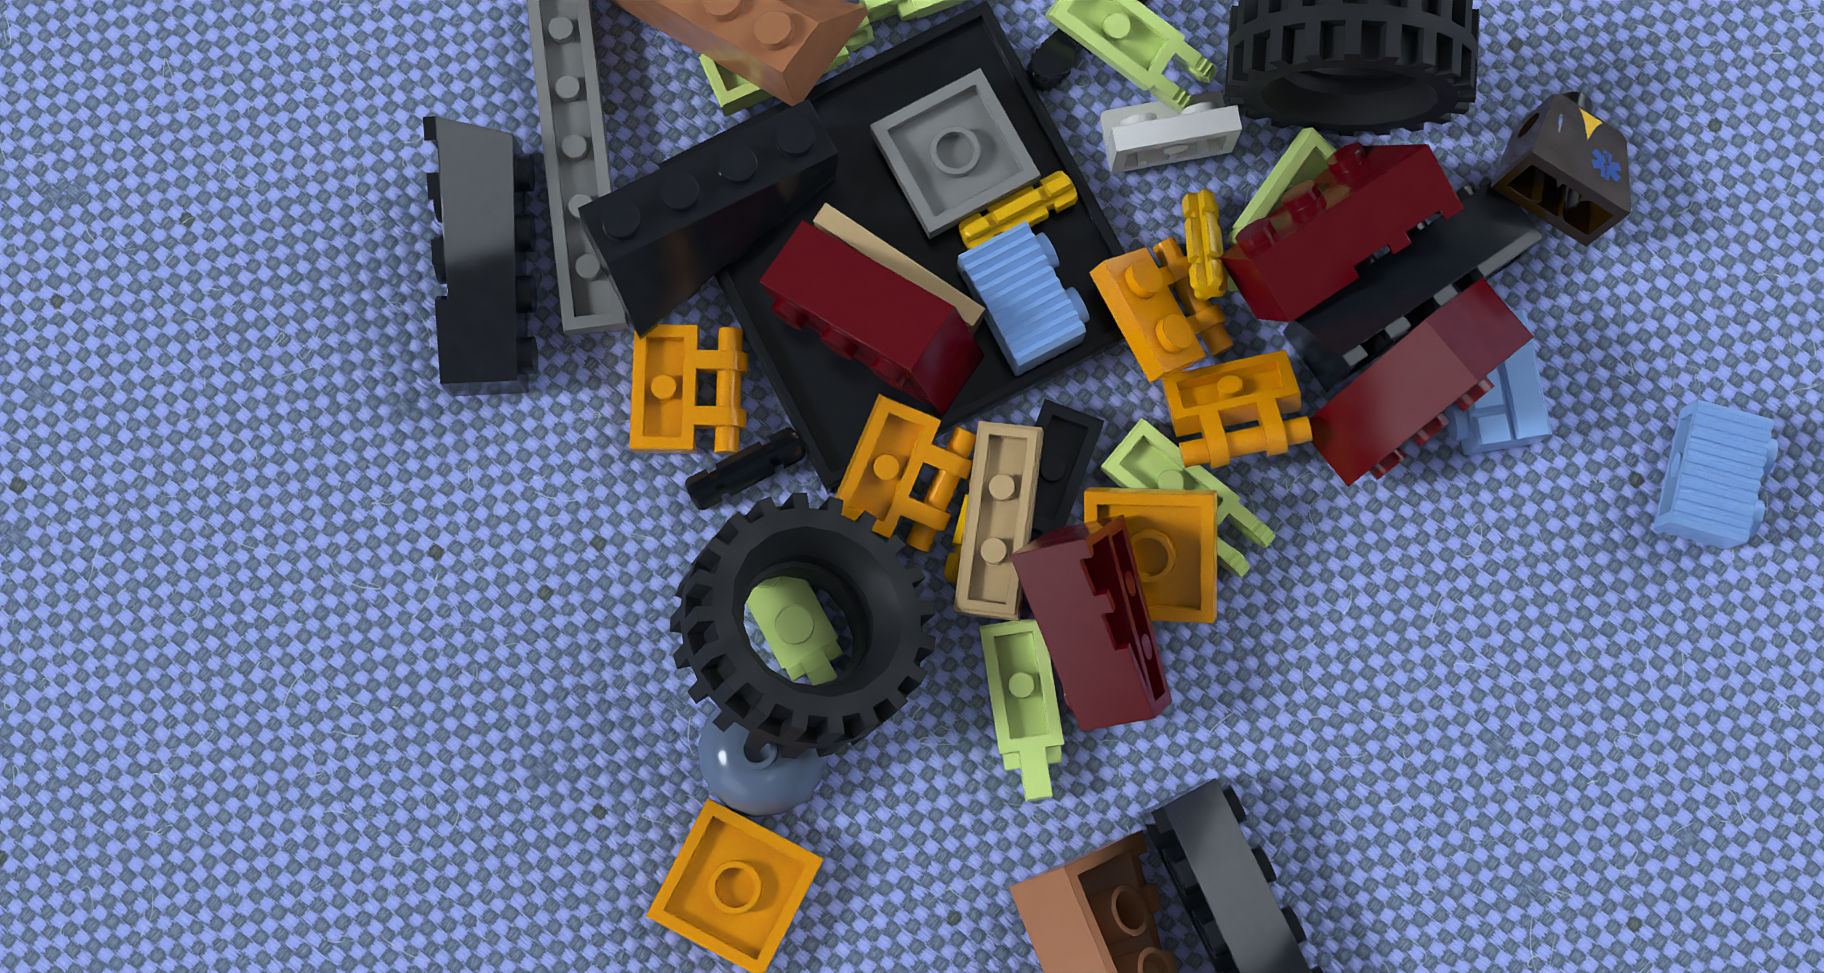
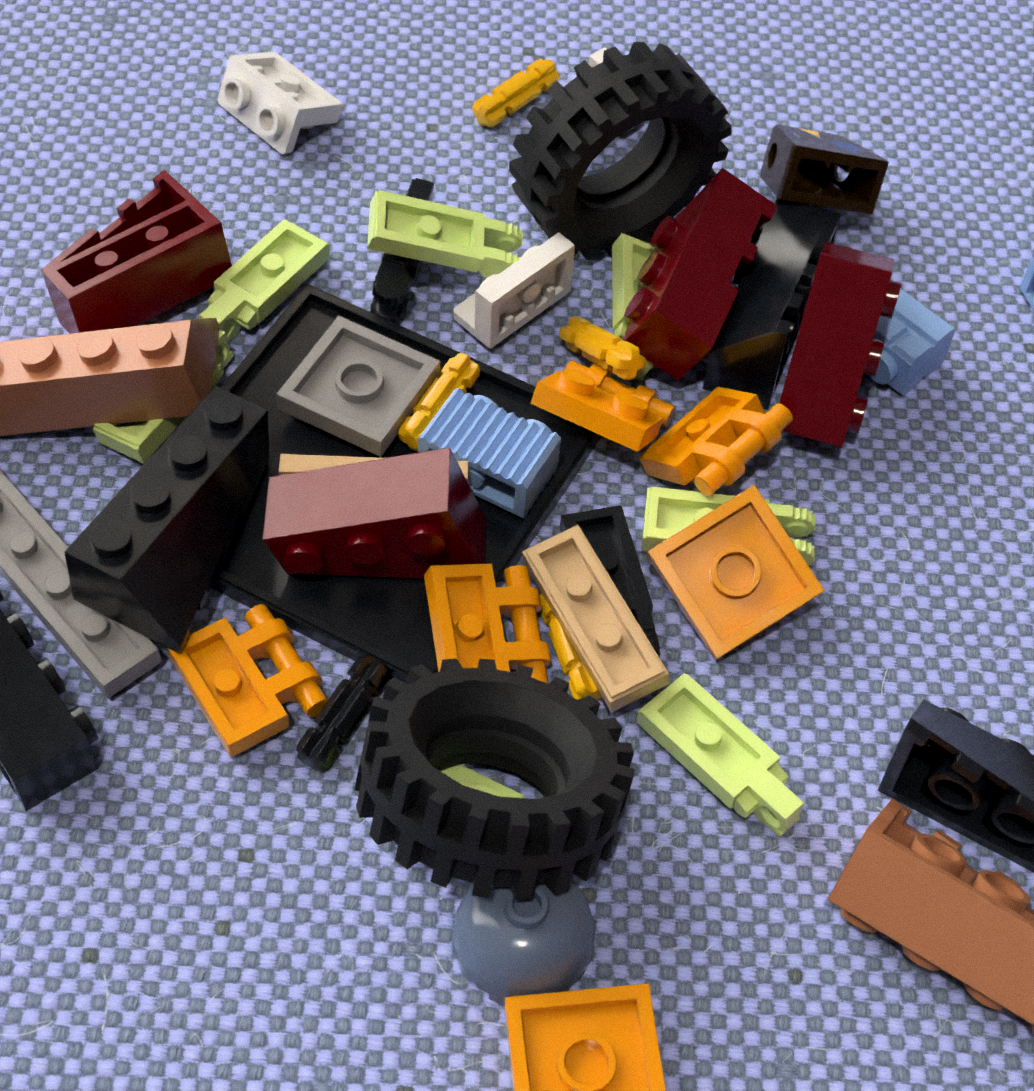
camera: 40 degrees left, 25 degrees down
dark red wedge [1010,514,1172,732] -> none

